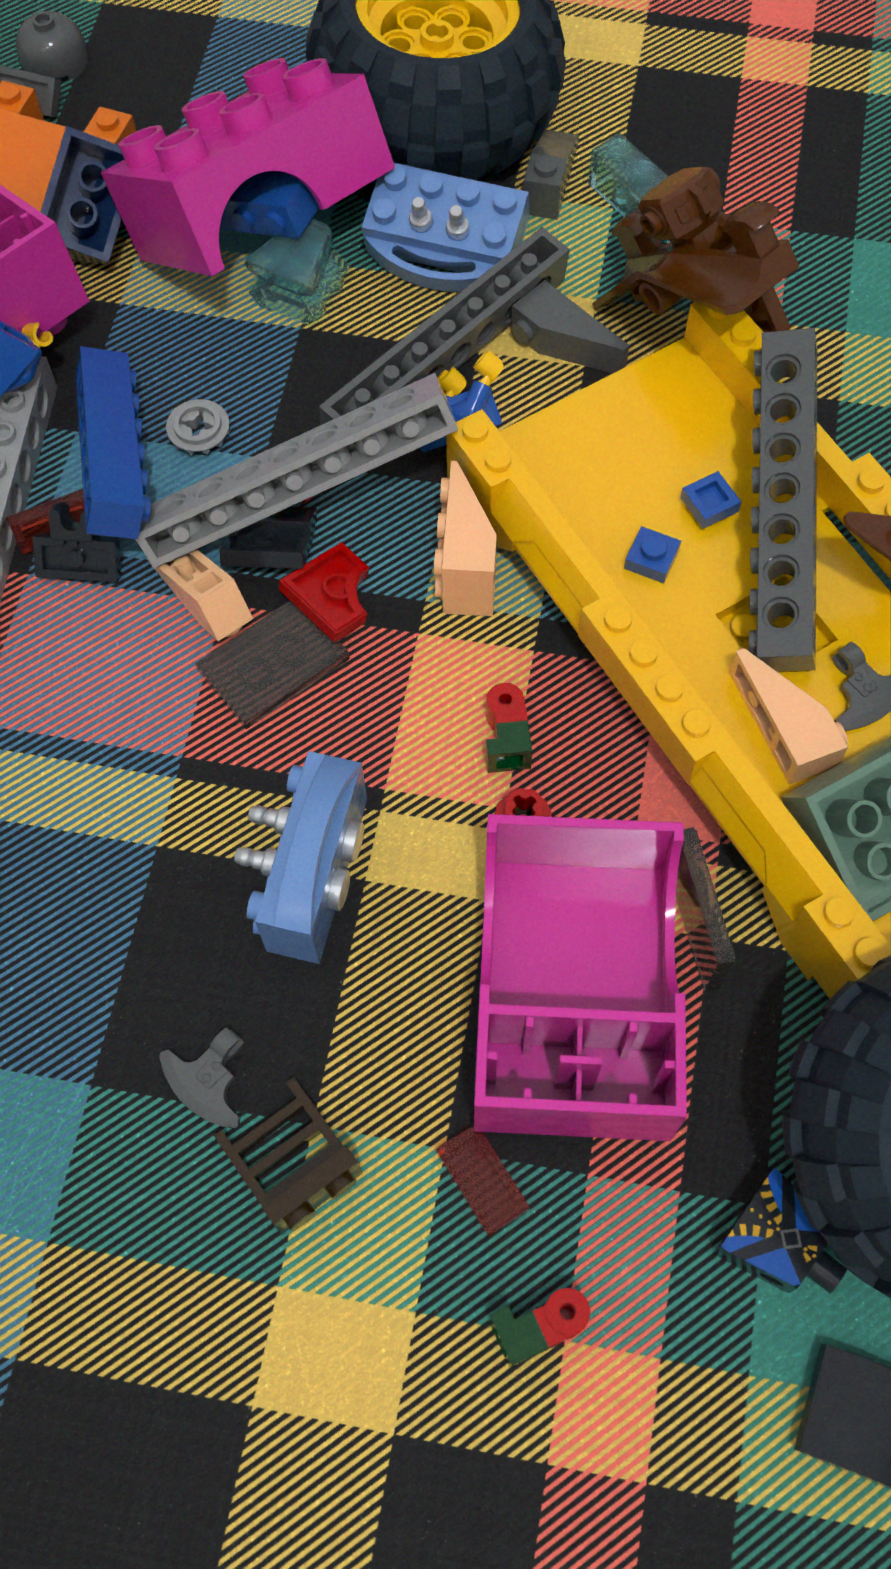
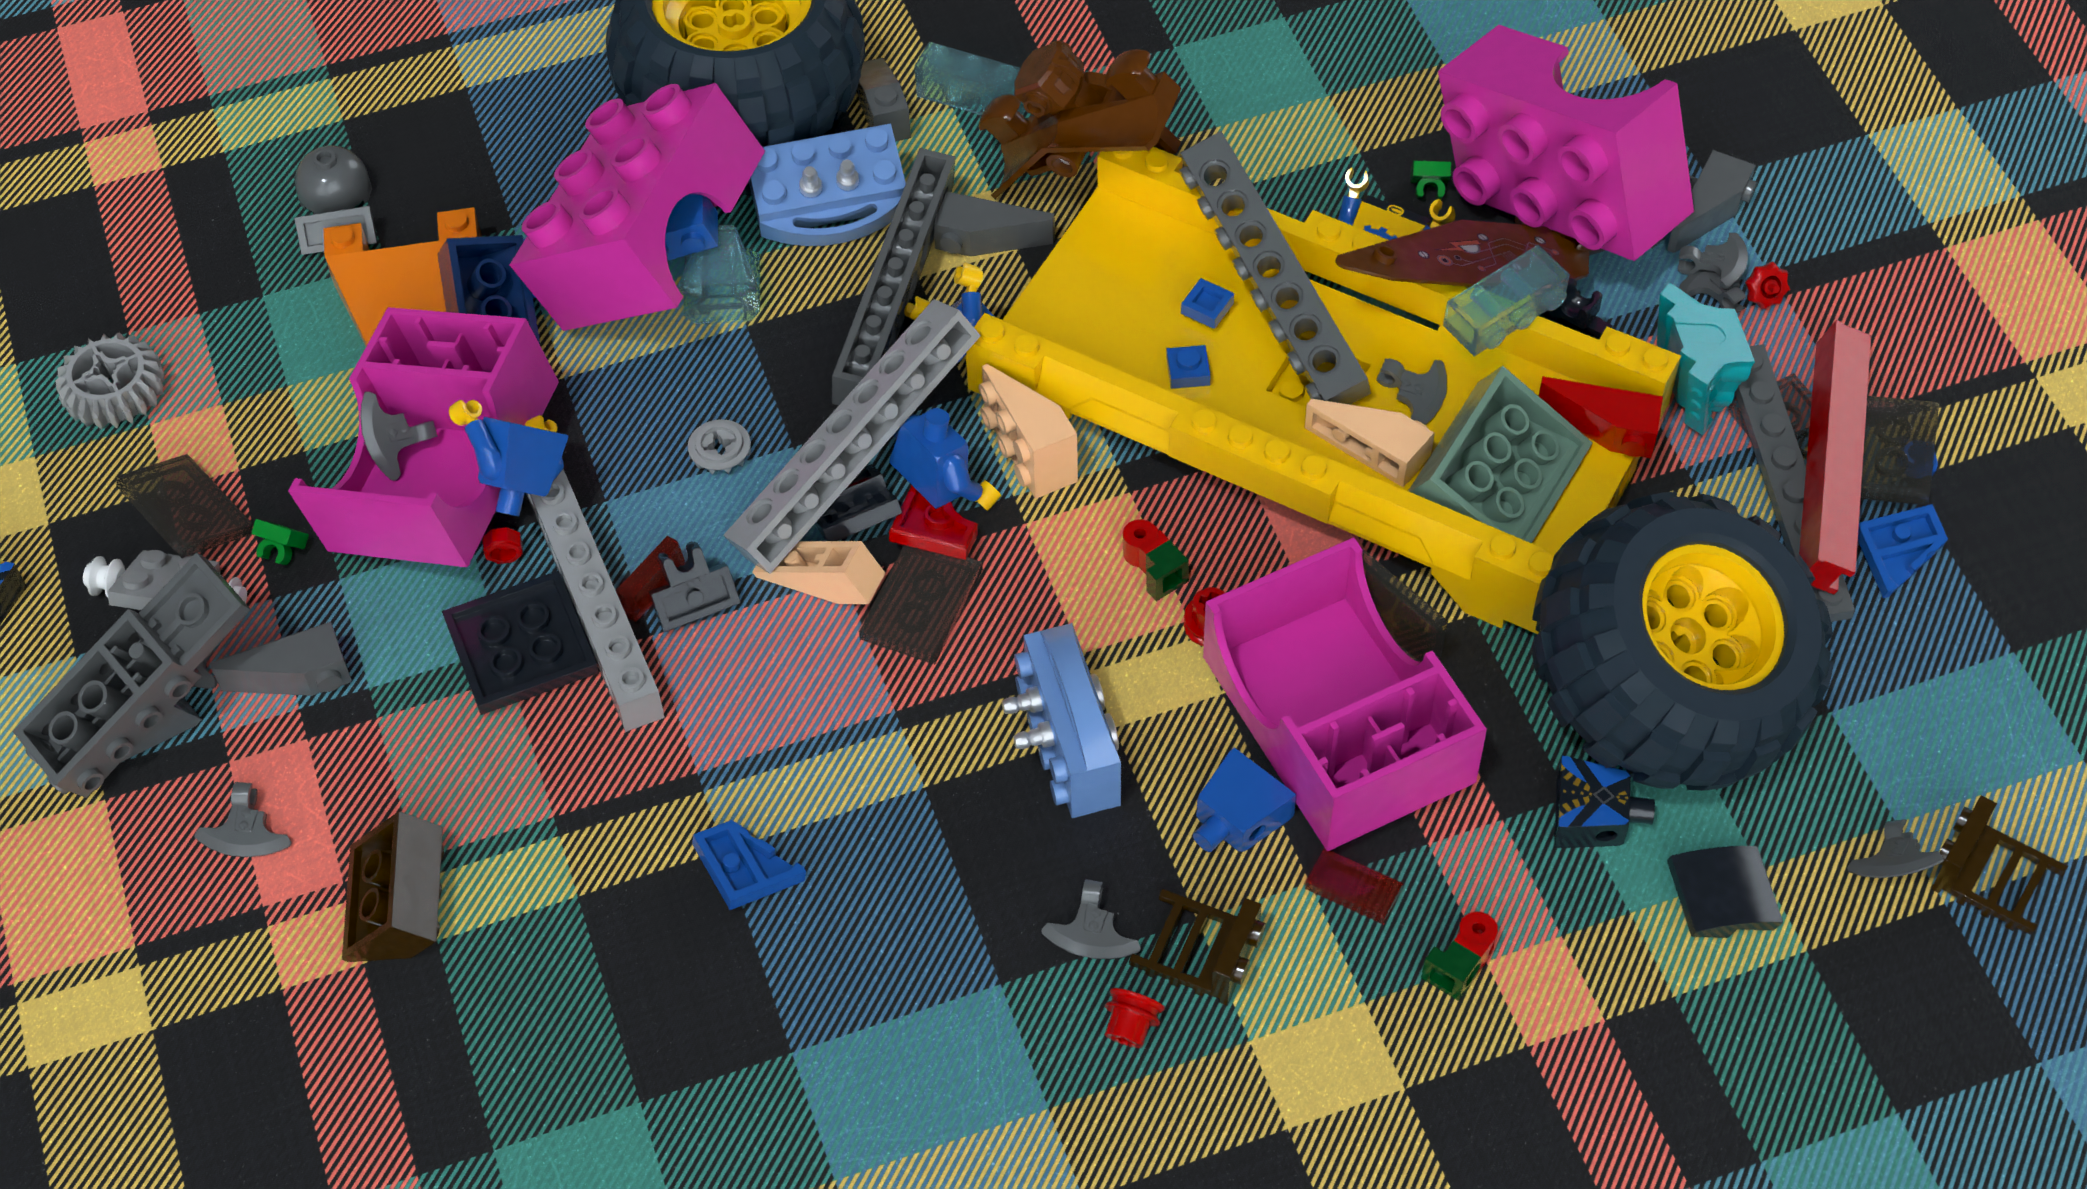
camera: 30 degrees left, 10 degrees down
blue brick [75,346,151,539] -> none
none -> blue torso [889,408,1002,511]
none -> red piece [1104,988,1165,1048]
none -> blue torso [1193,747,1296,852]

